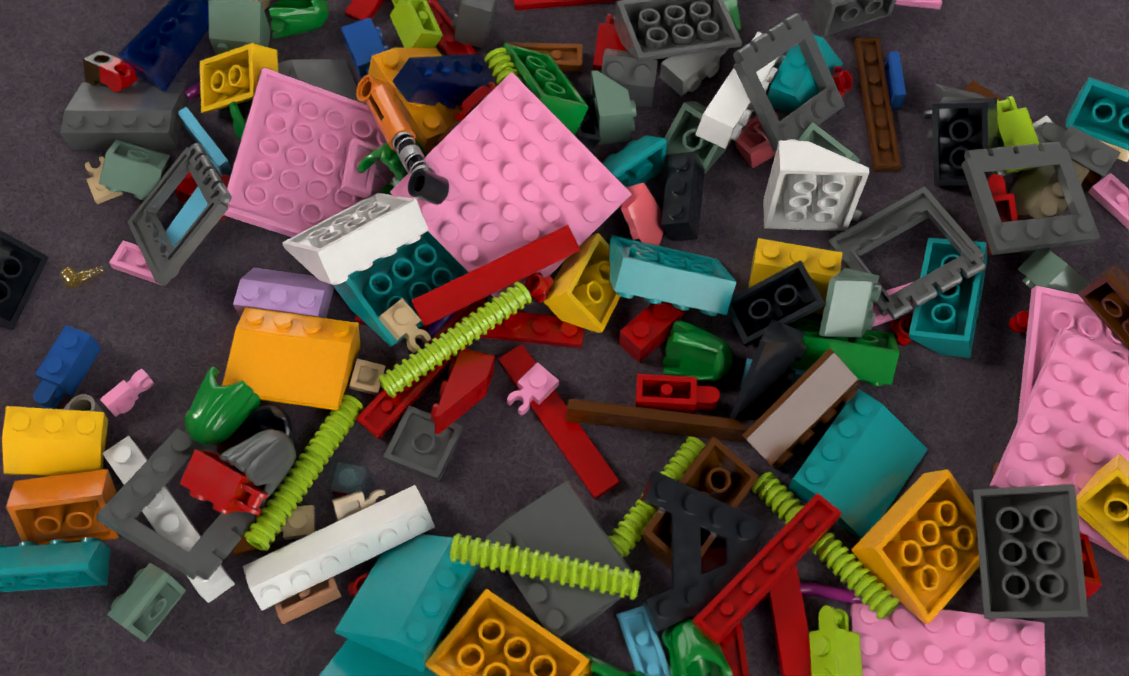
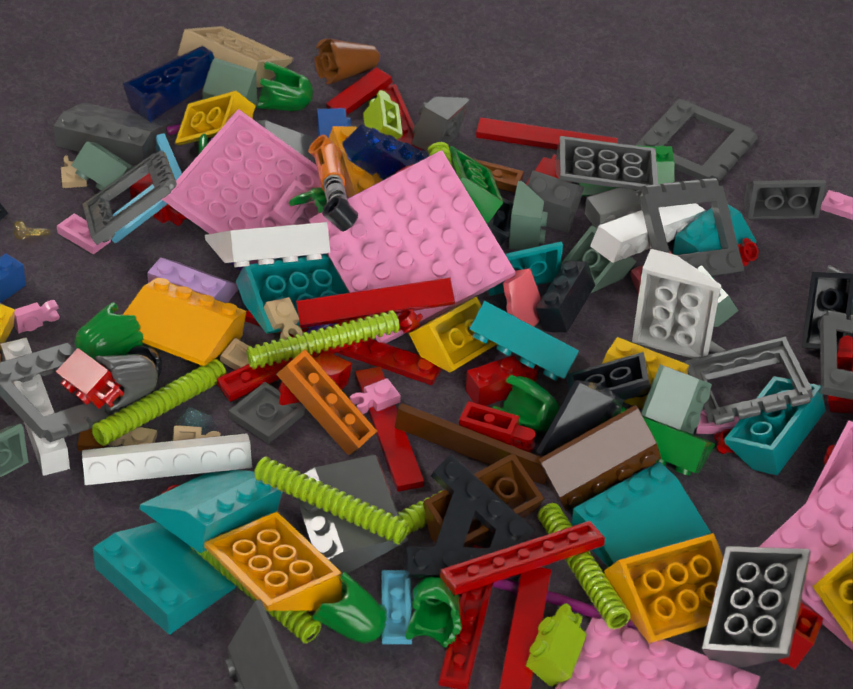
camera: 15 degrees right, 20 degrees down
red leg [83,50,137,92] -> none
nougat plate [275,576,342,624] -> none
reddish brown tile [853,37,902,172] -> none
blue tile [885,52,906,109] -> none
none -> orange brick [276,349,377,455]

